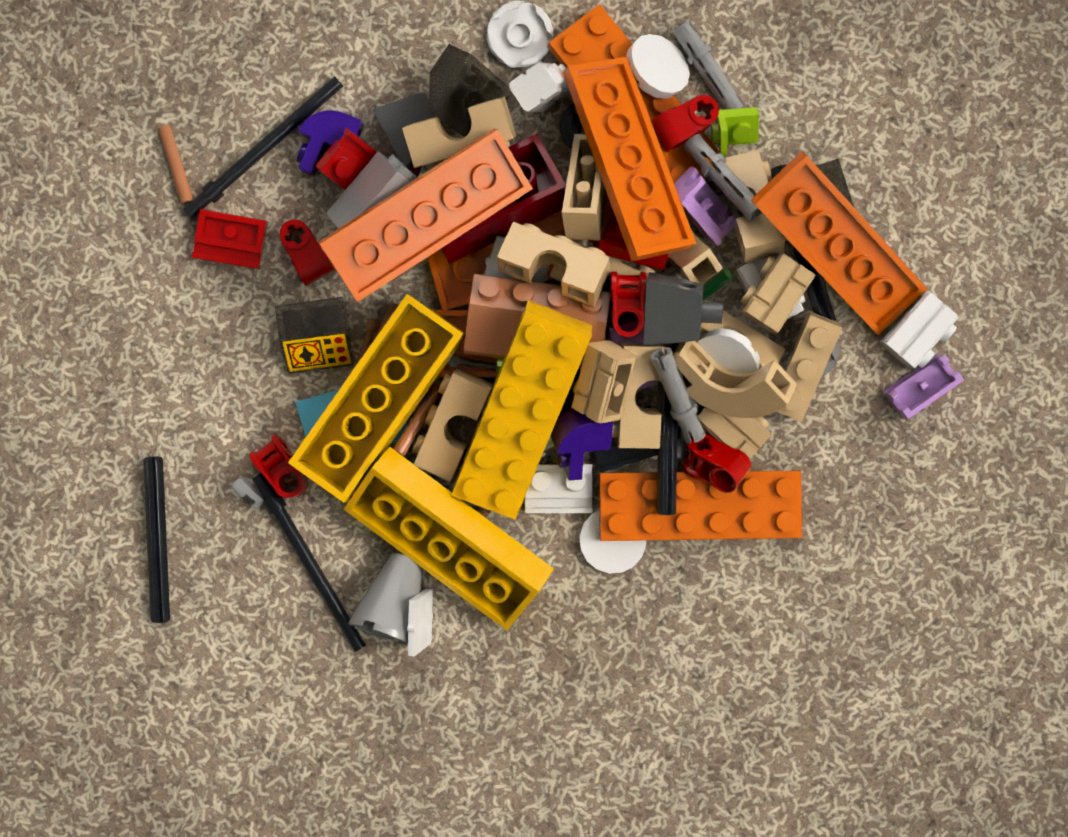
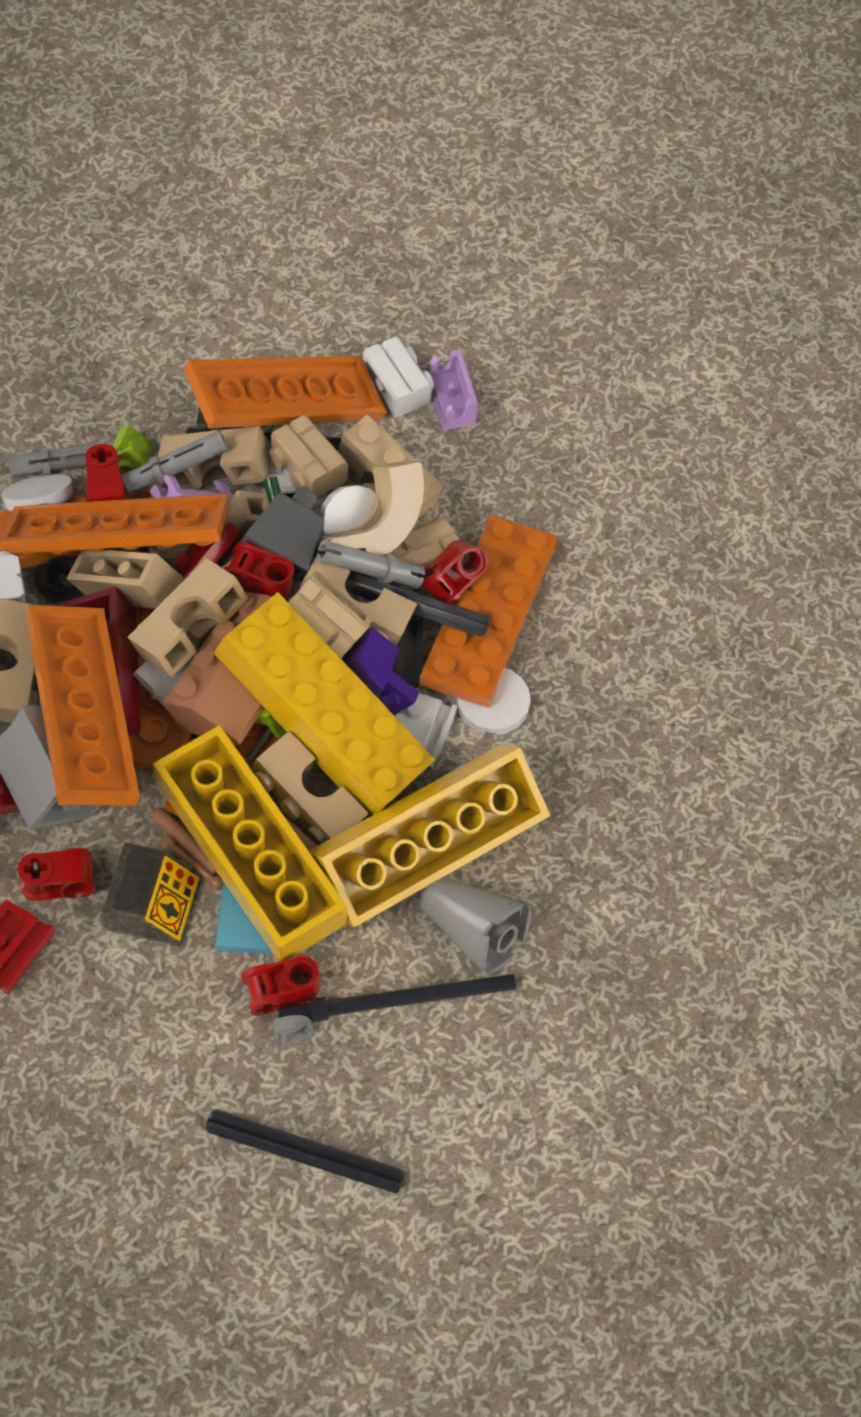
camera: 70 degrees left, 30 degrees down
white piece [407,588,433,656] -> none

